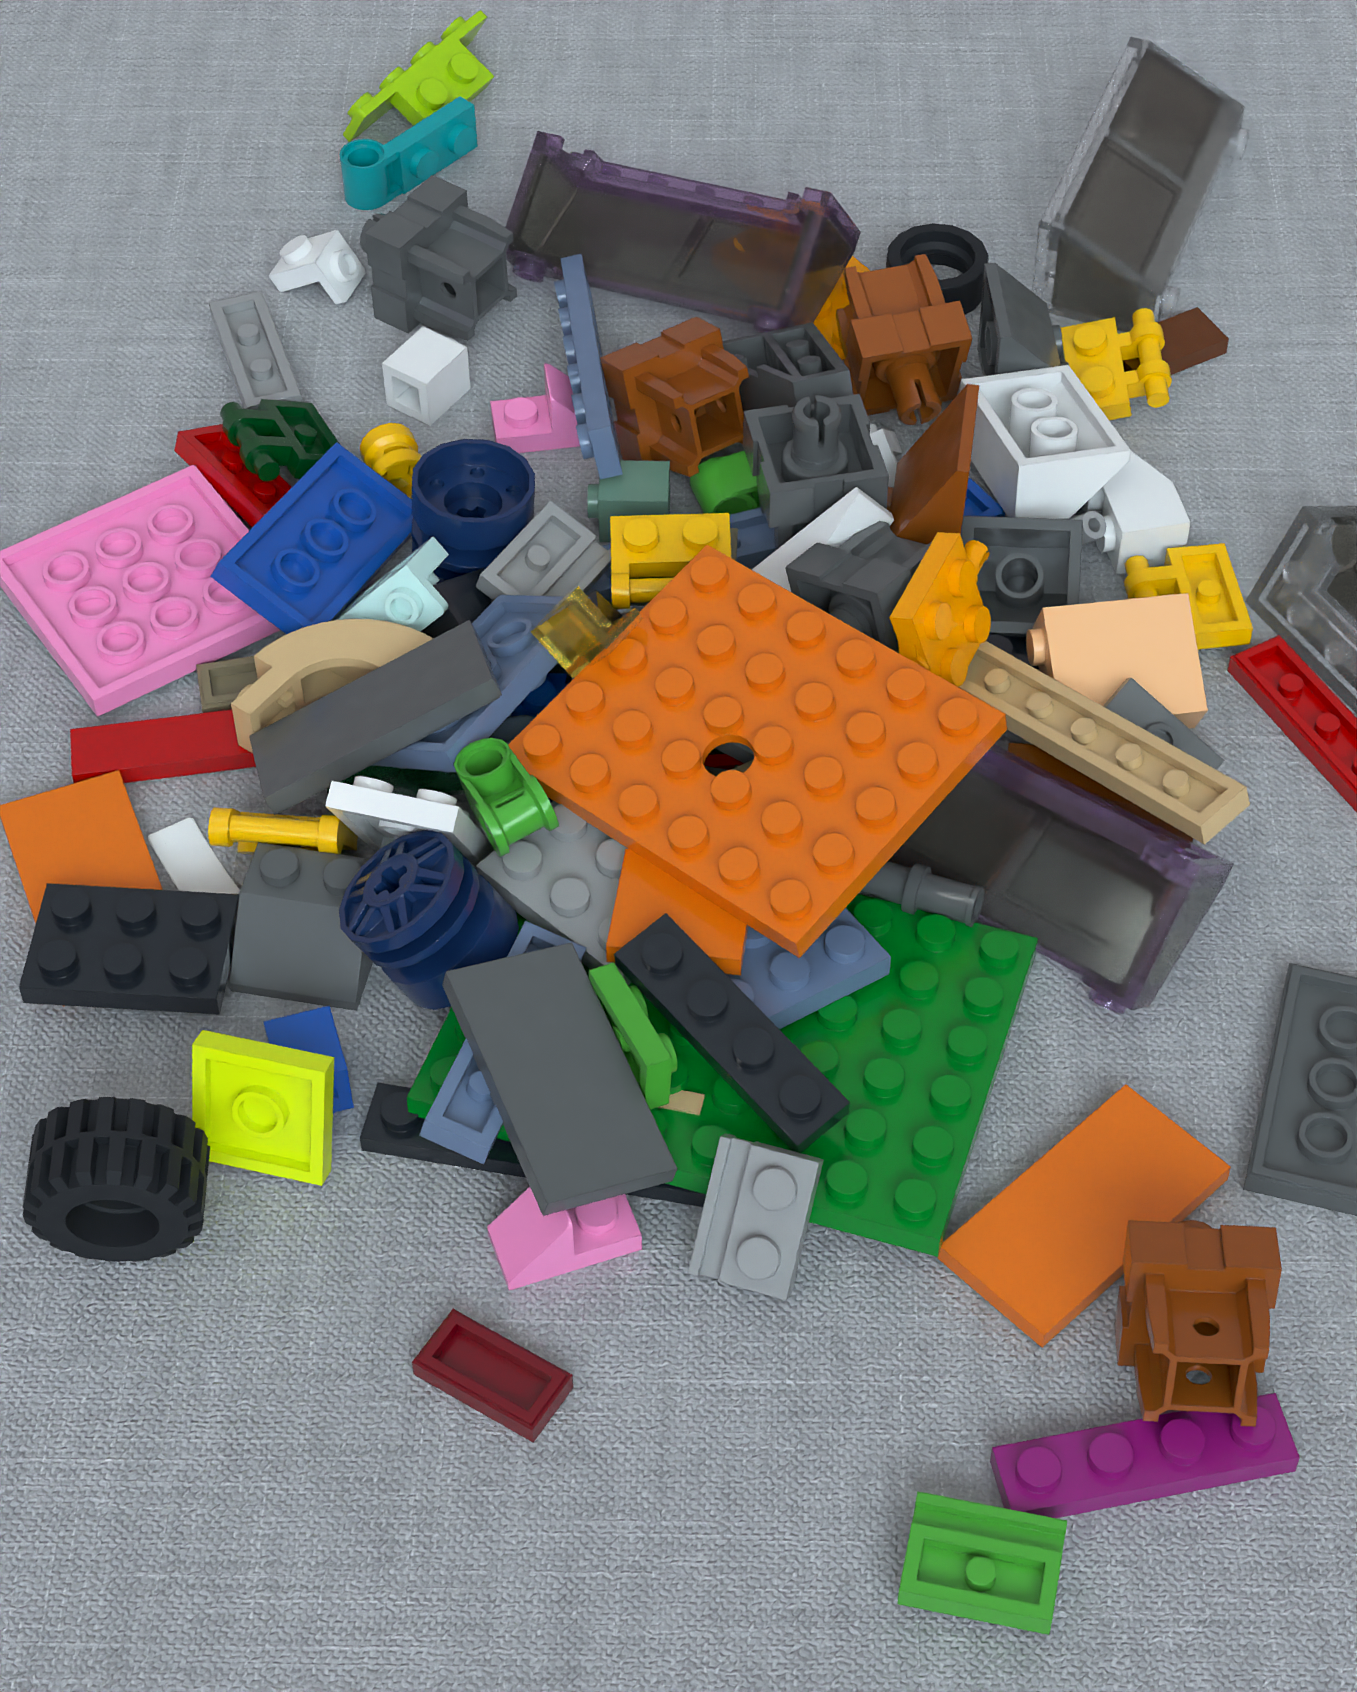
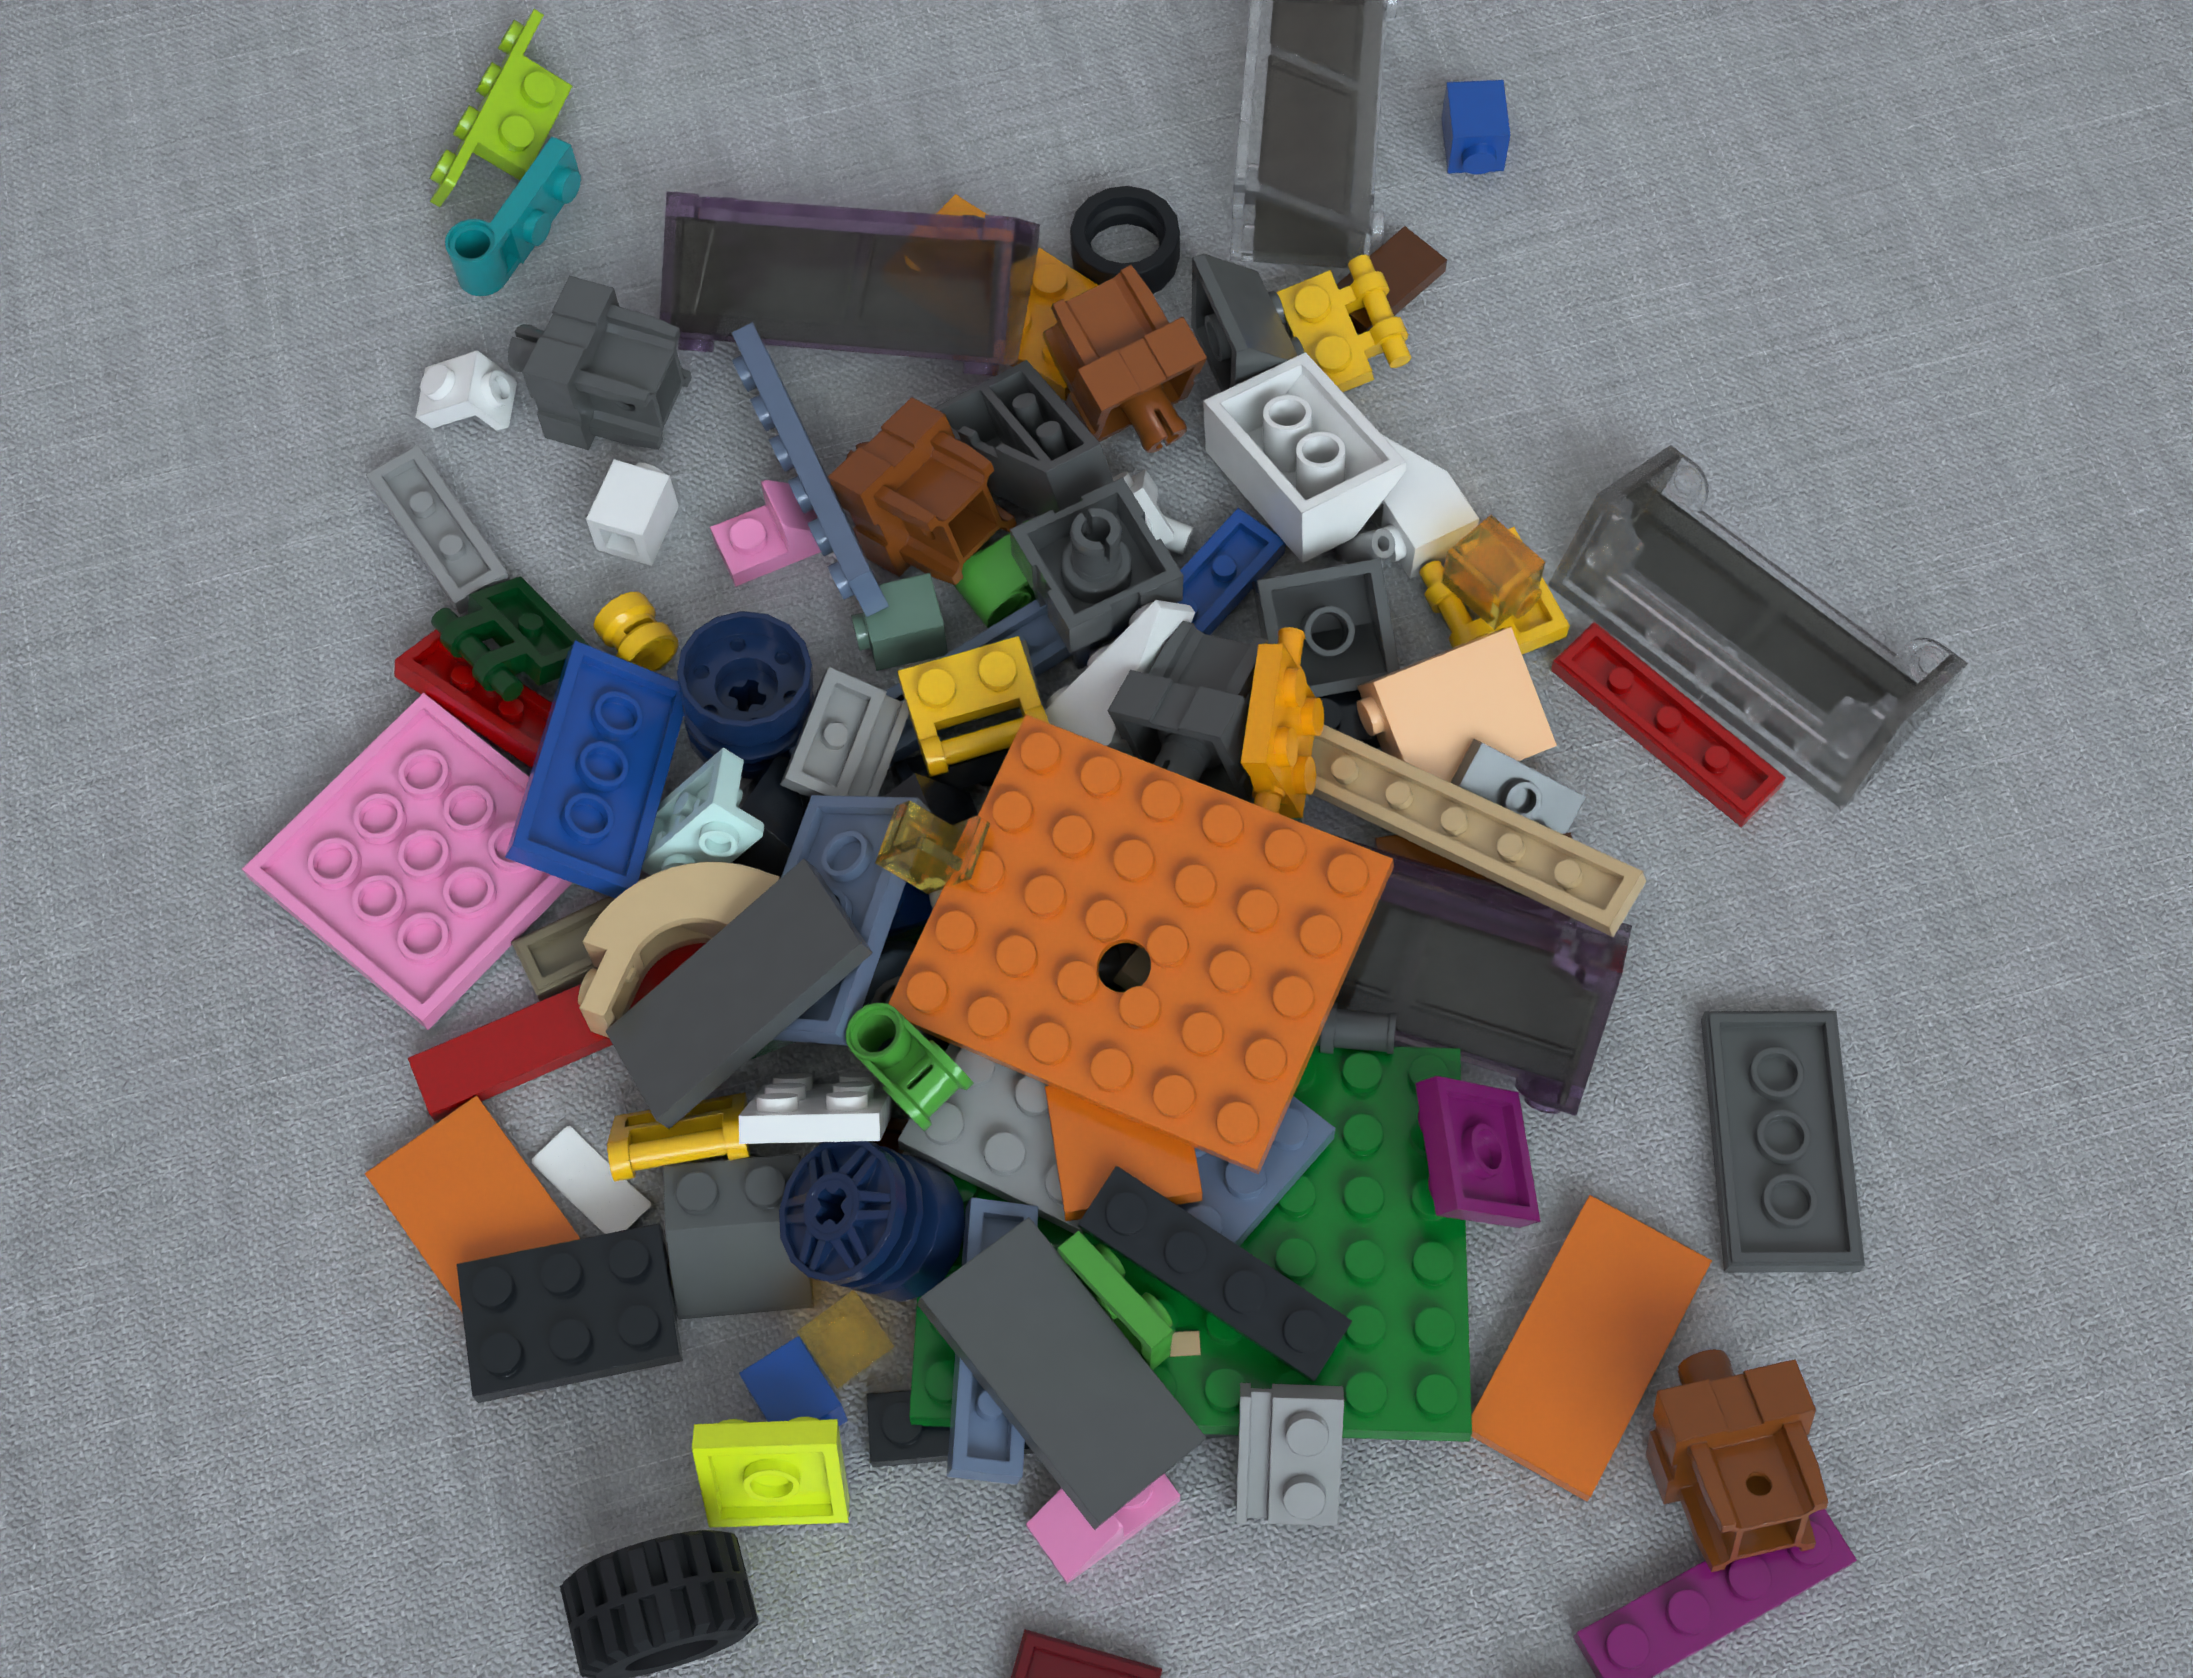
camera: 15 degrees left, 15 degrees up
dark orange slope [887,384,980,544] -> none
none -> clear yellow brick [797,1290,895,1391]
none -> magenta plate [1415,1076,1541,1228]
none -> blue brick [1441,80,1511,175]
none -> clear yellow brick [1441,515,1545,630]

